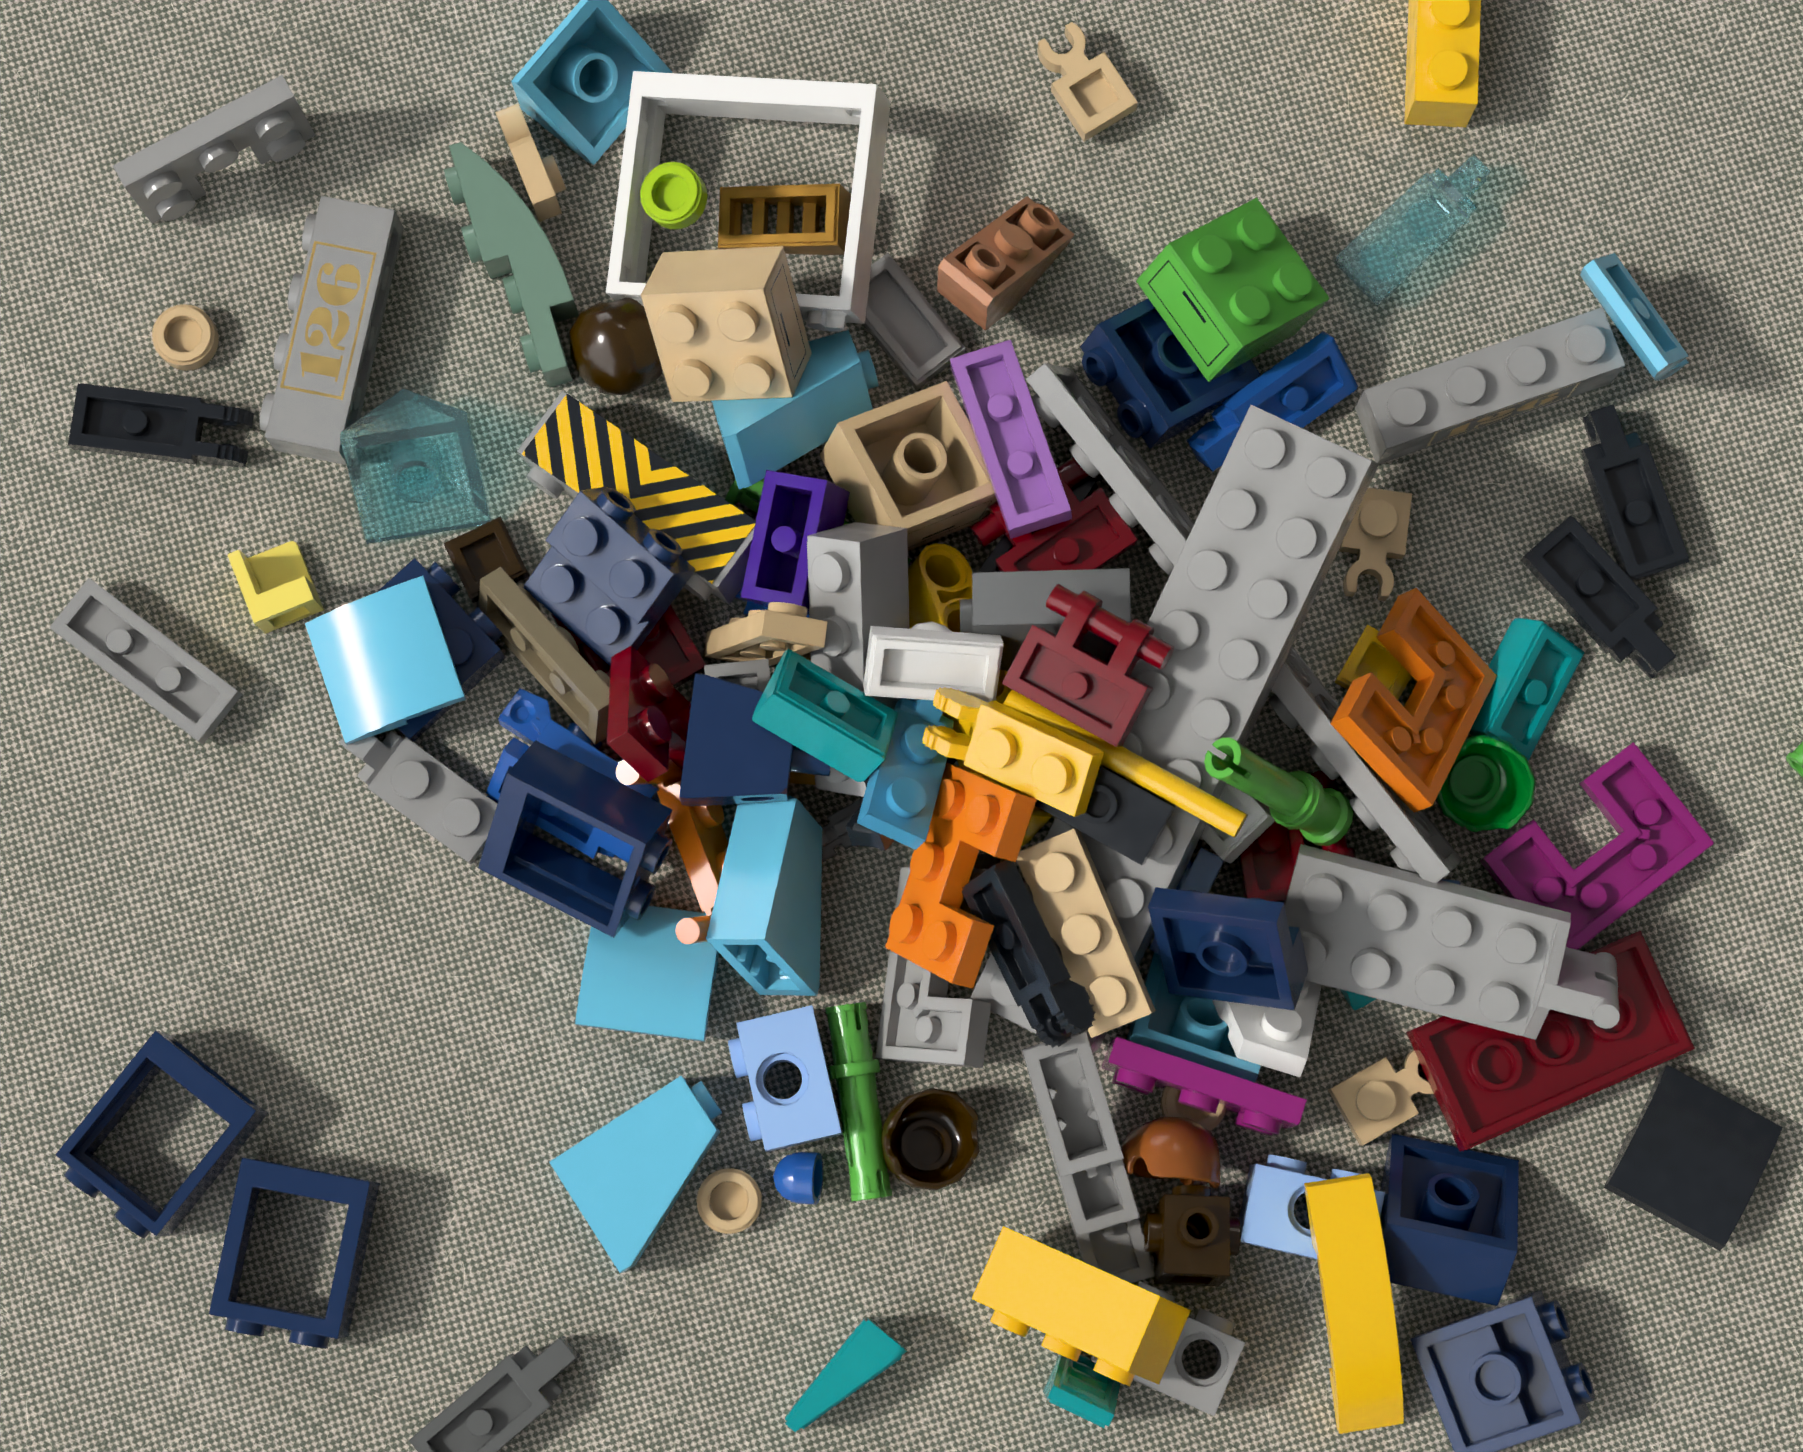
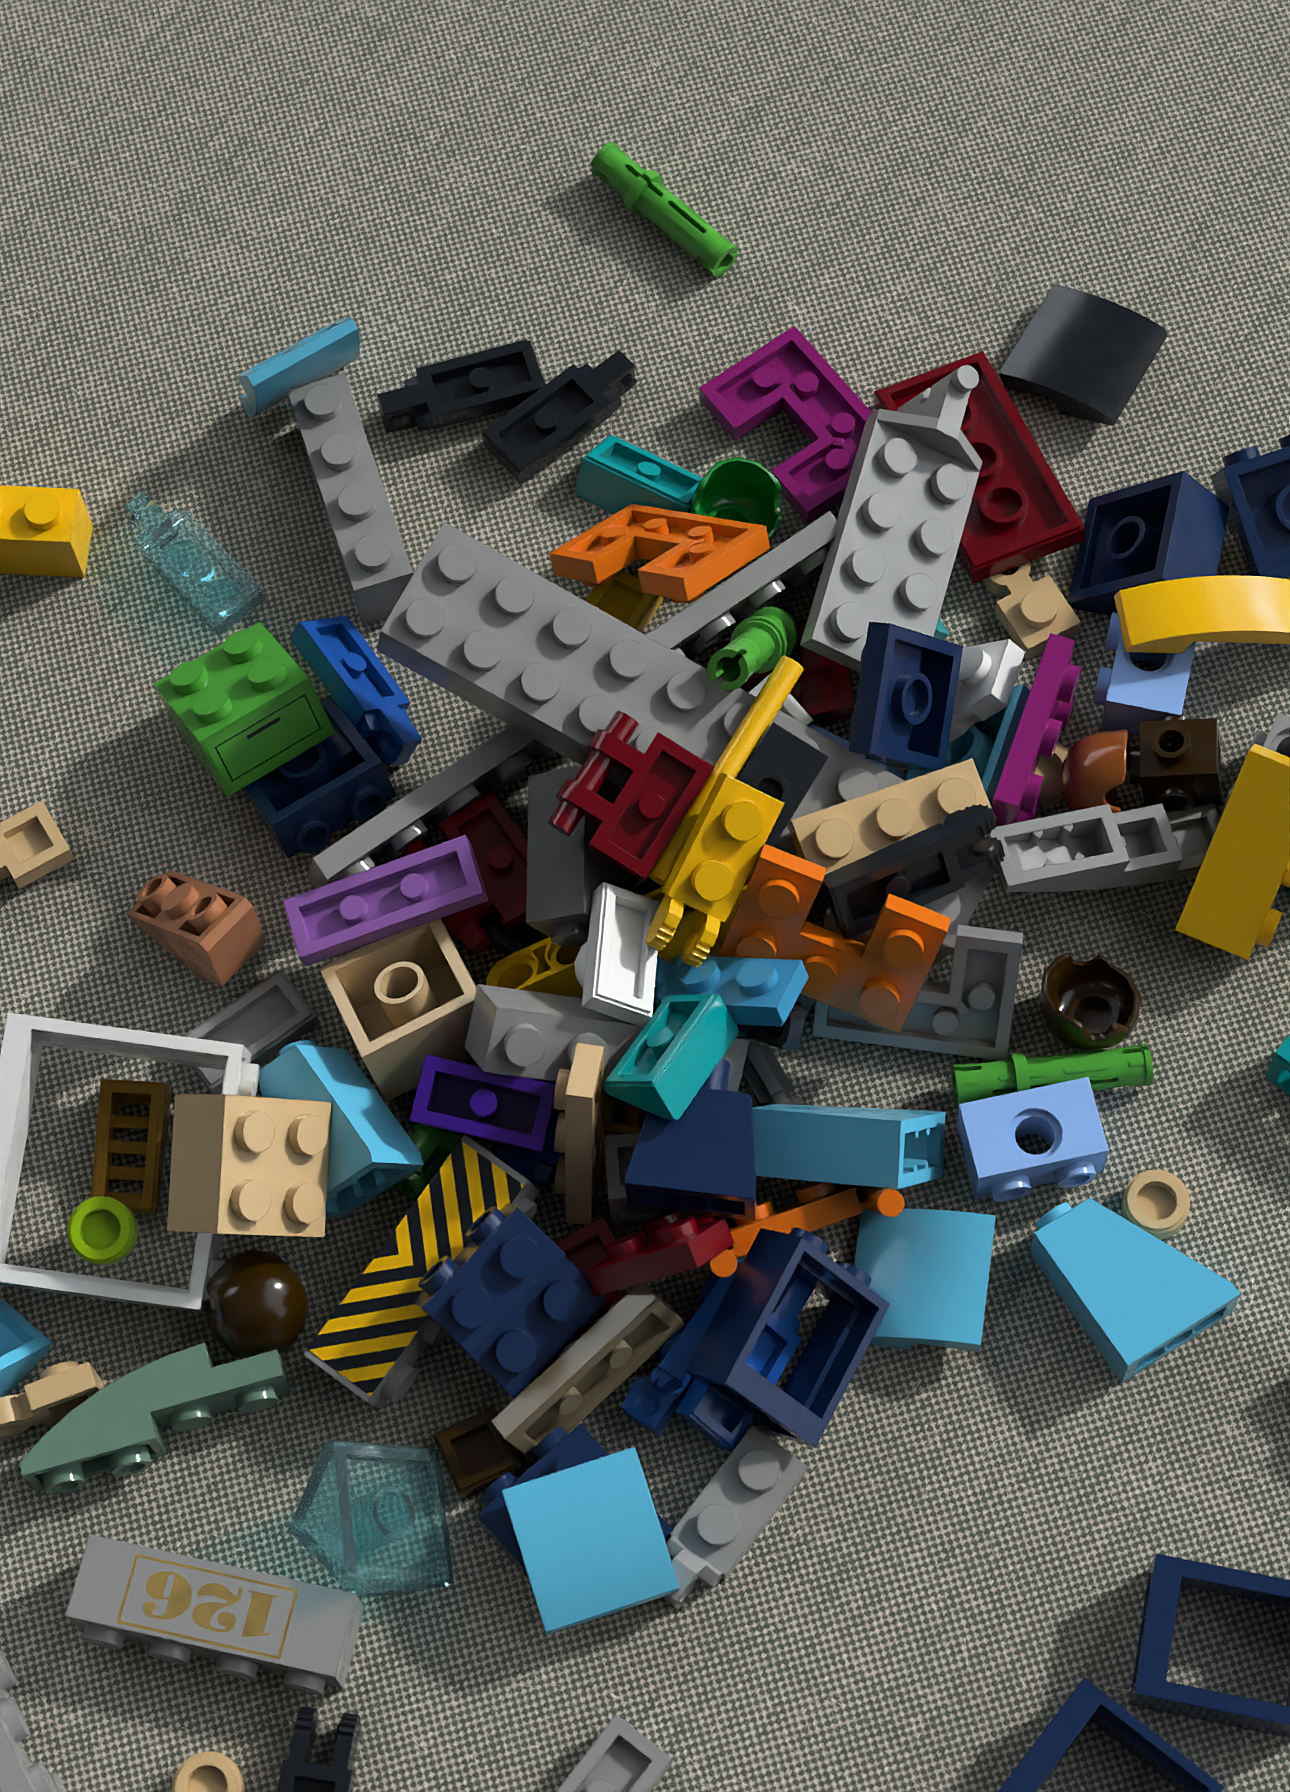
camera: 85 degrees left, 15 degrees down
light yellow panel [227,541,324,634] -> none
blue hinge [773,1152,823,1205] -> none

